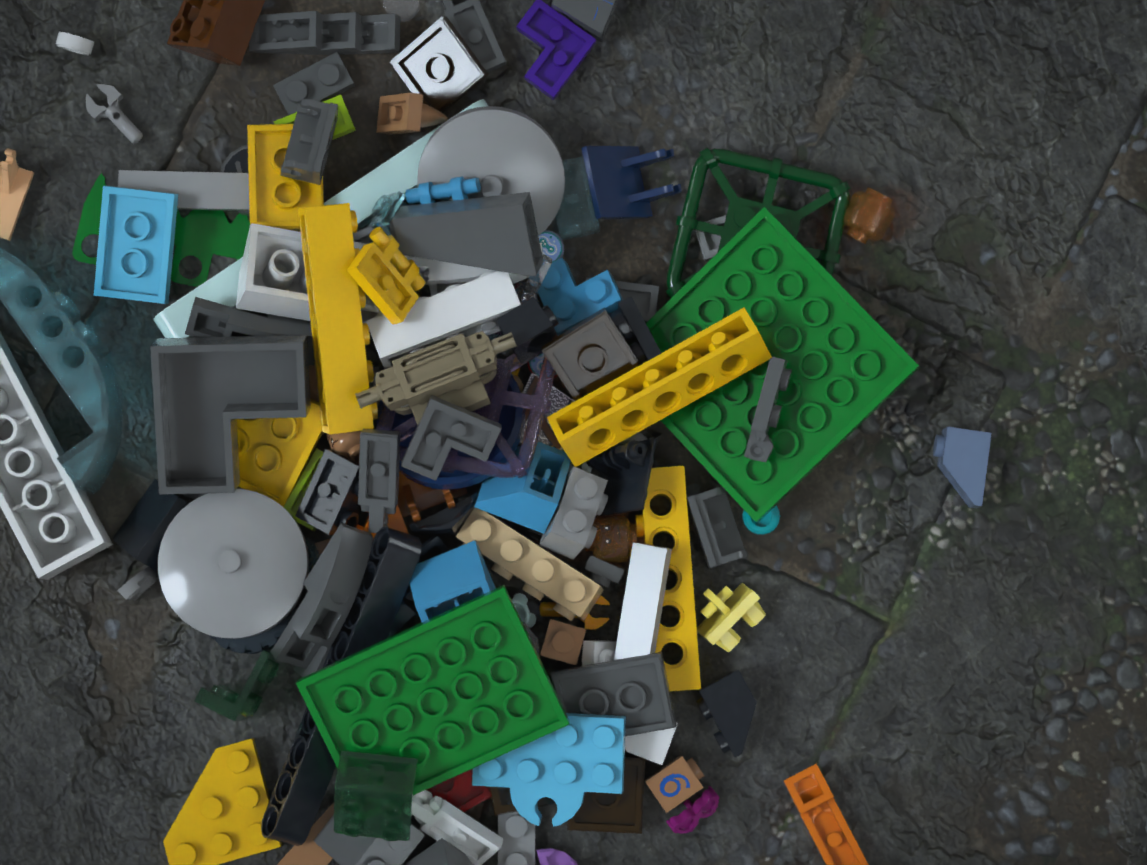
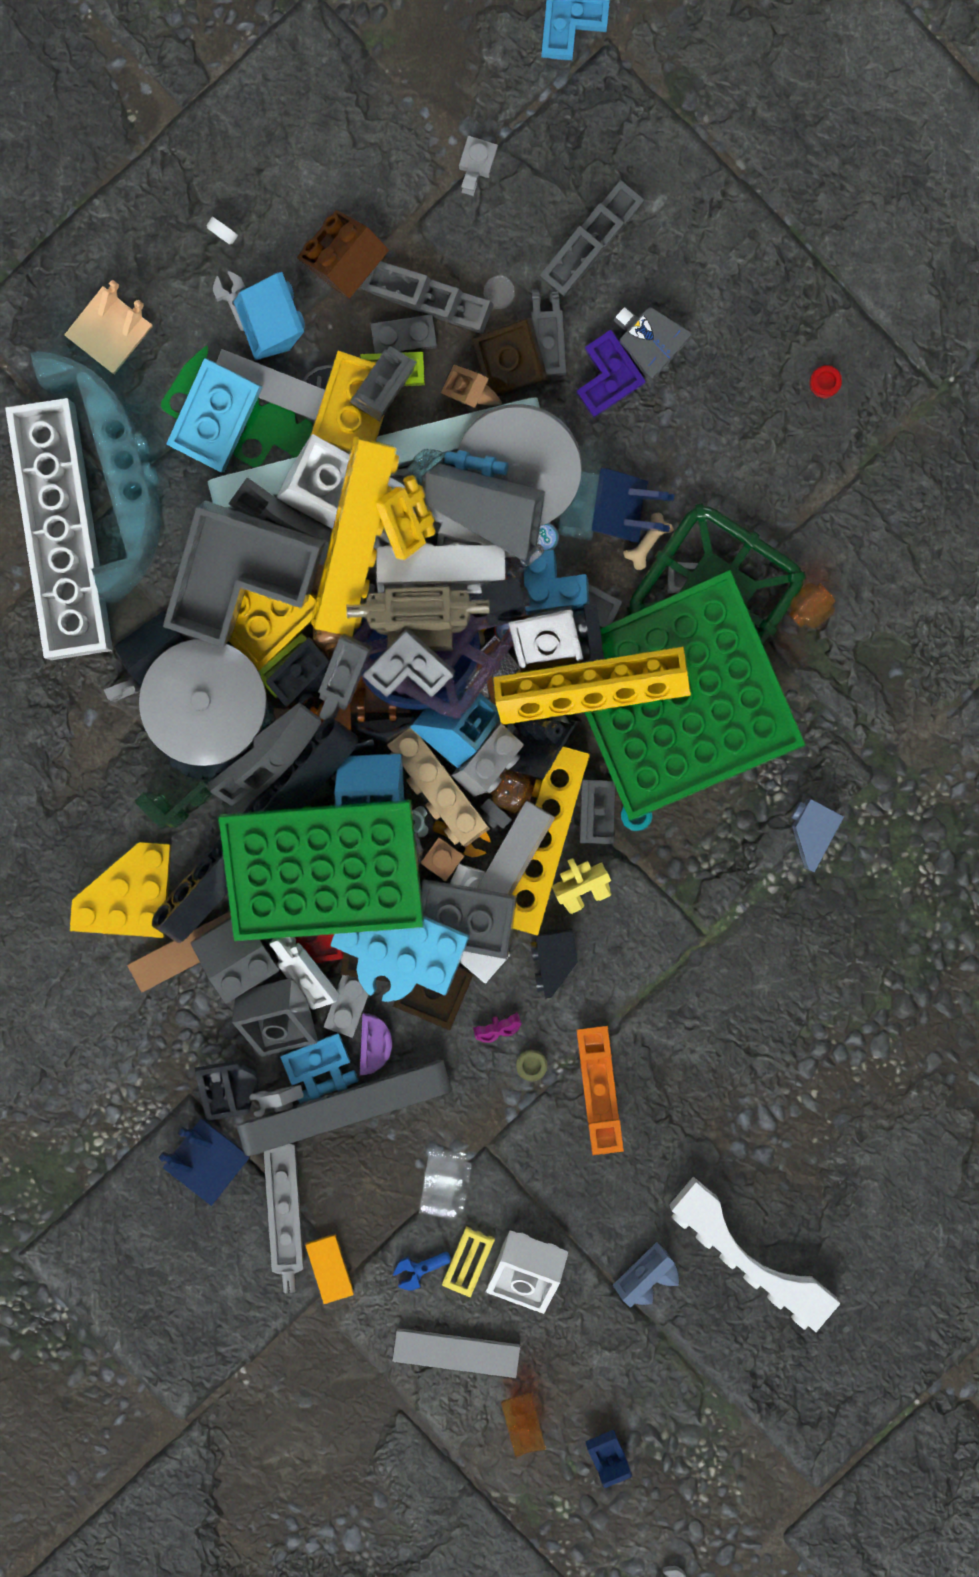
camera: 15 degrees right, 5 degrees up
clear green bracket [334,750,418,841] -> none
medium nougat brick [644,755,704,813] -> none
dark grey hinge [744,357,792,462] -> none
none -> dark azure slope [234,272,305,360]
none -> olive tile [516,1049,547,1081]
none -> tan piece [623,513,674,570]

